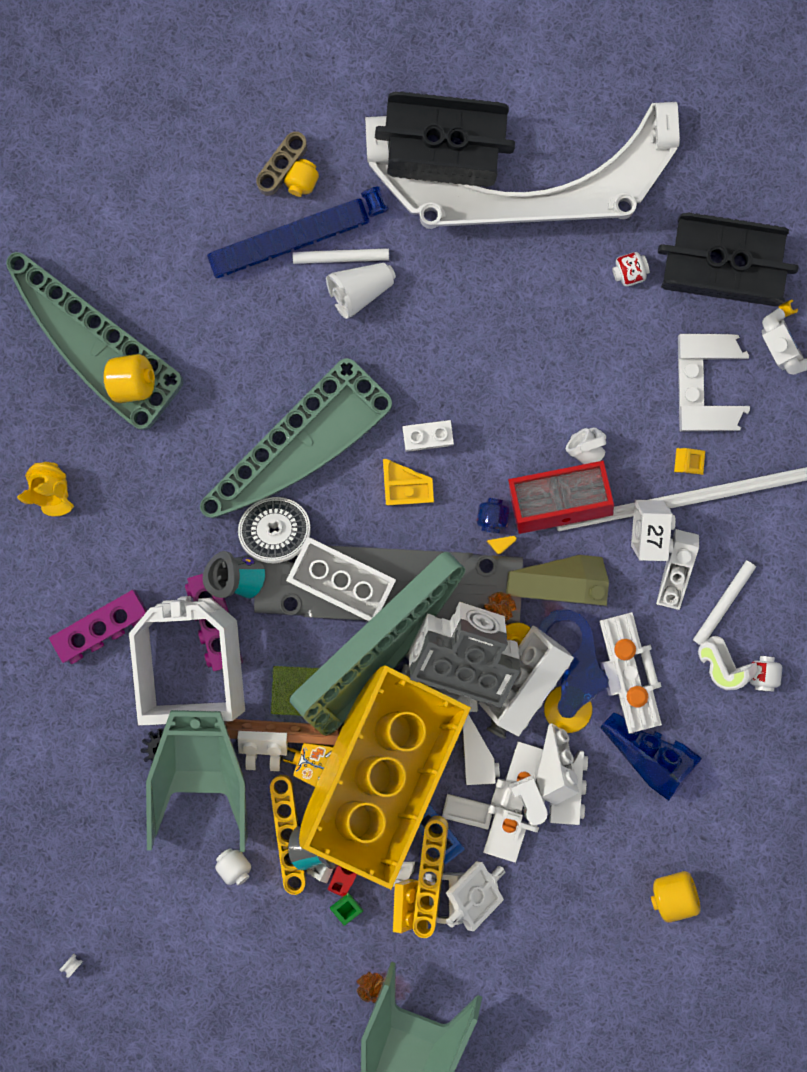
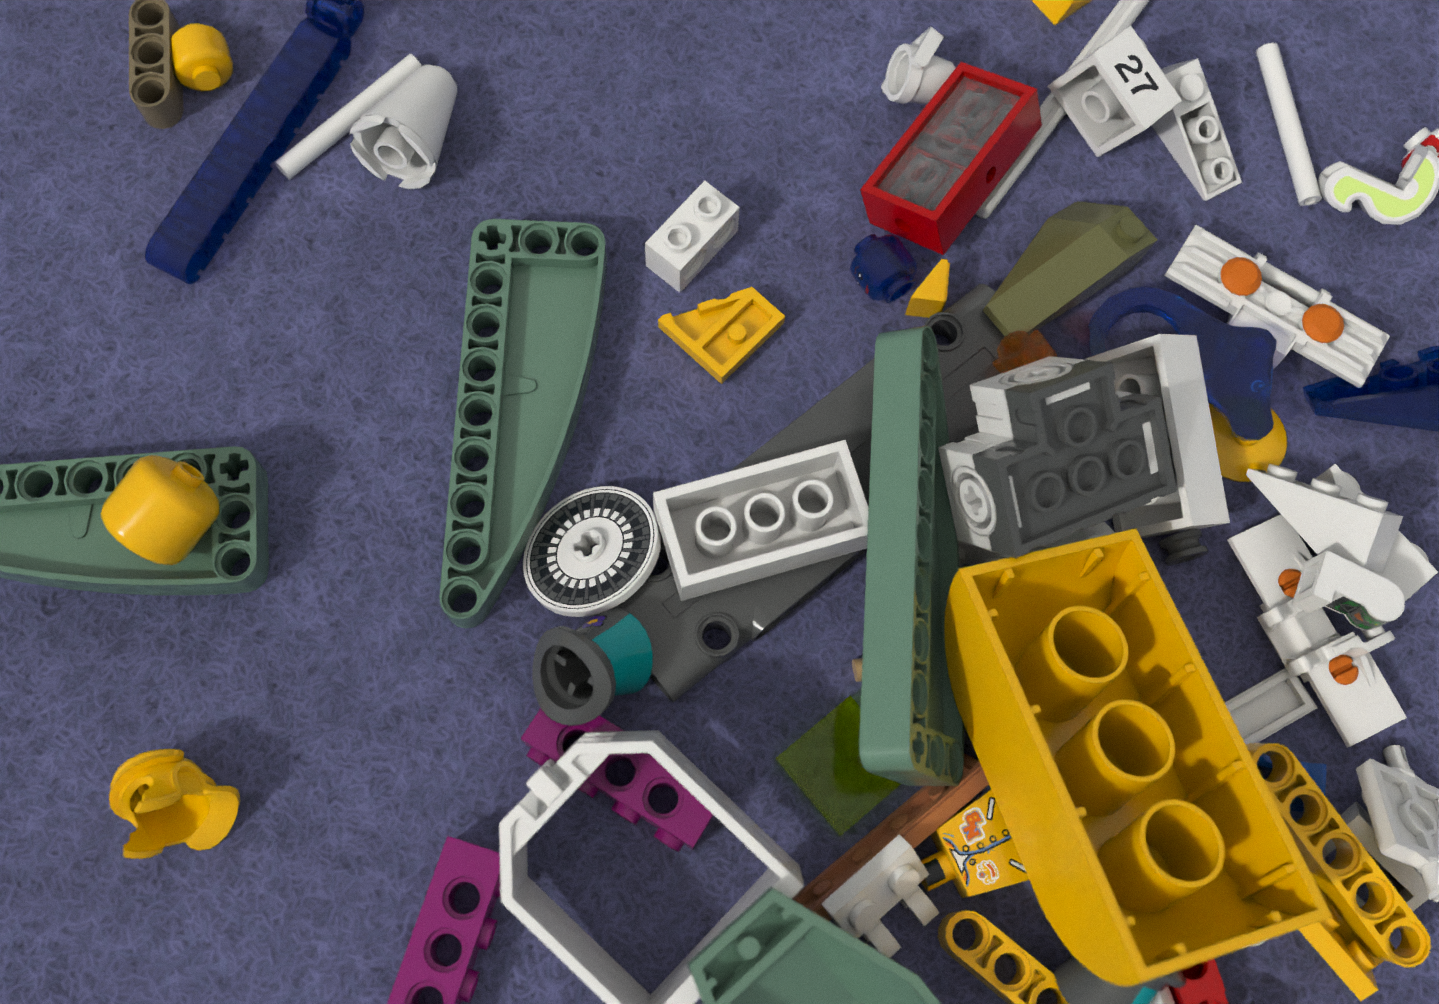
camera: 50 degrees left, 15 degrees down
white slope [463,714,500,785] -> none

